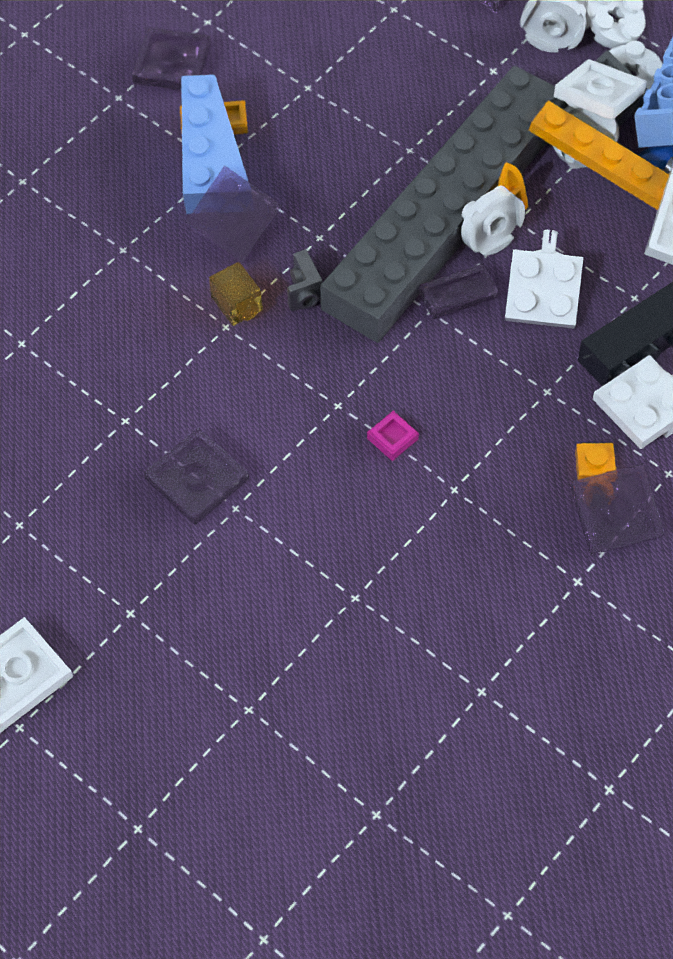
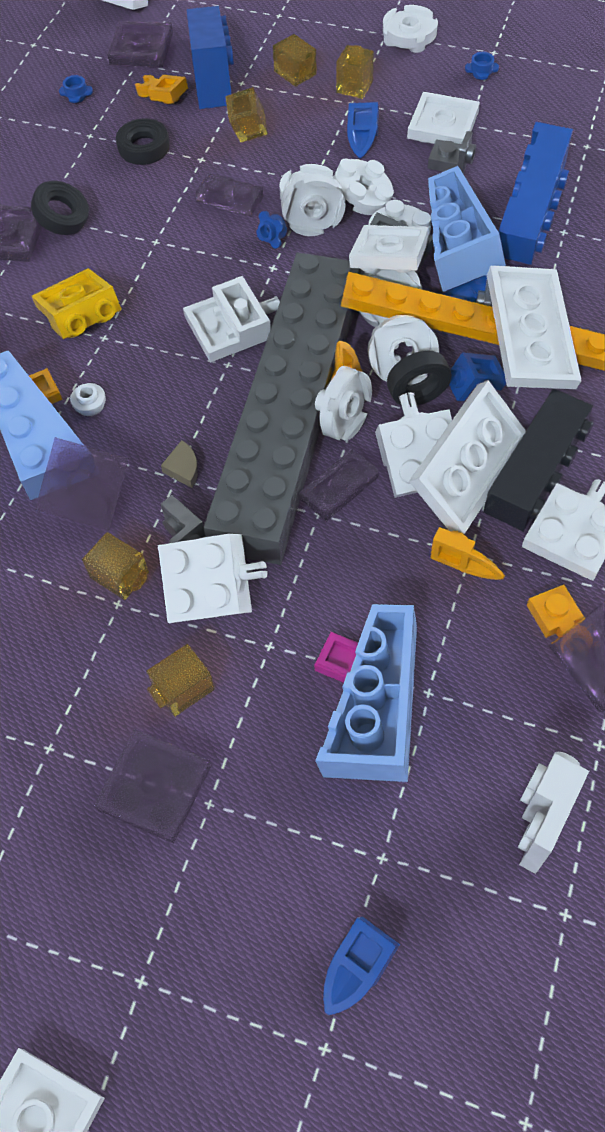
camera: 20 degrees left, 0 degrees up
none -> yellow plate [31,268,122,339]
none -> white plate [70,383,106,416]
none -> clear yellow brick [146,644,215,717]
none -> white plate [158,534,267,623]
none -> dark tan tile [161,440,198,488]
none -> white plate [183,276,280,362]
none -> blue plate [256,211,287,249]
none -> light blue wedge [316,604,417,782]
none -> blue plate [323,916,400,1015]
none -> white plate [368,315,439,385]
none -> black tyre [387,351,452,405]
none -> white plate [409,380,526,534]
none -> light orange plate [430,527,505,580]
none -> blue bracket [449,352,506,401]
none -> white plate [518,752,589,874]

